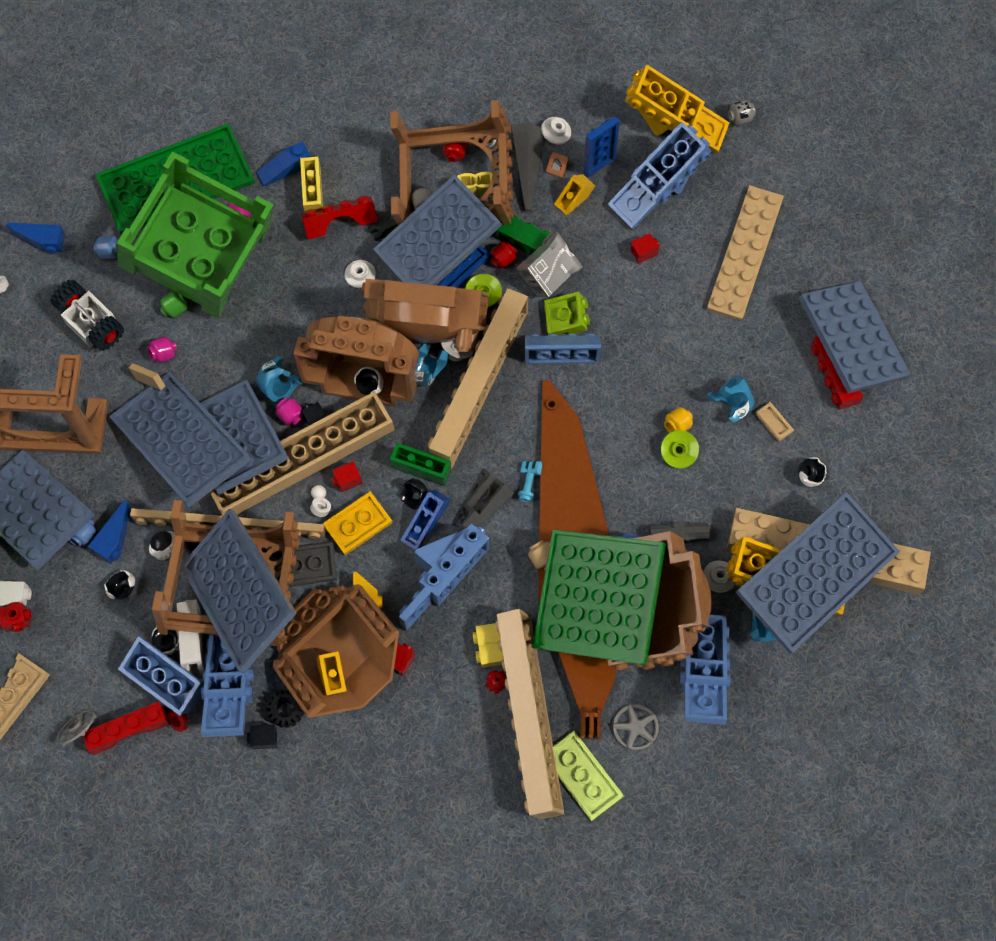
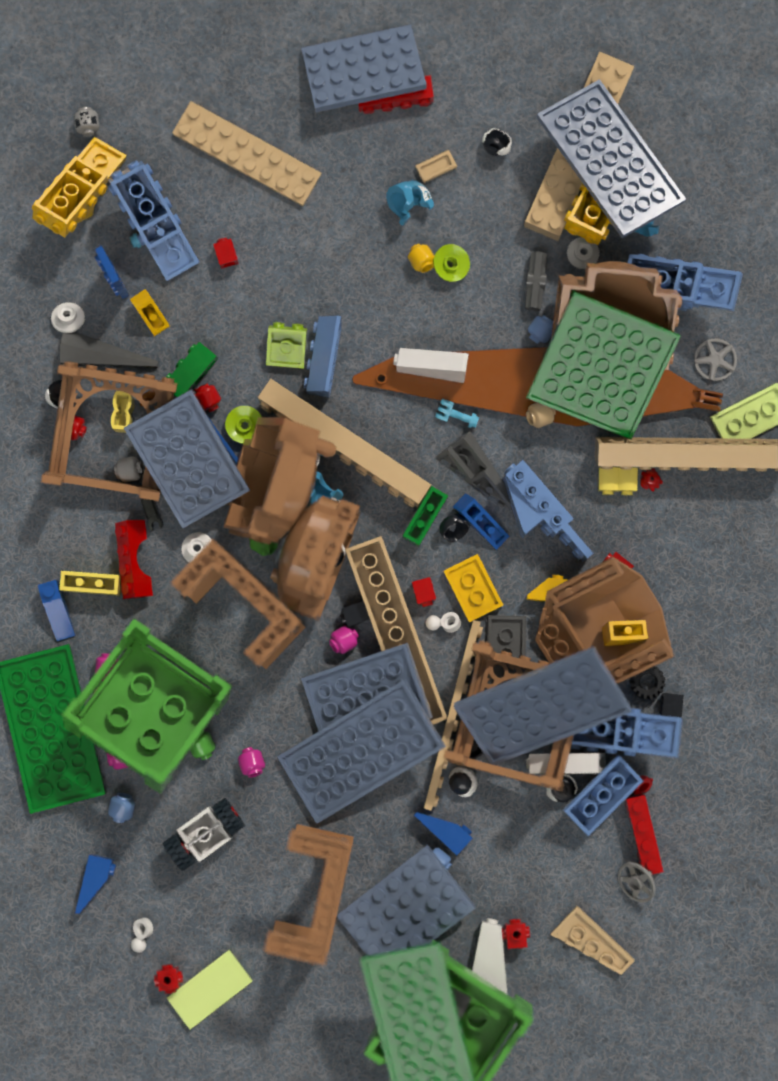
camera: 80 degrees left, 15 degrees up
black hair [104,570,135,599] -> none
tan tile [129,364,165,391] -> none
dark azure piece [256,356,303,403] -> none
light grey piece [516,230,583,297] -> none
nougat slope [546,152,569,178] -> none
none -> medium nougat arch [171,539,306,670]
none -> white slope [393,348,468,383]

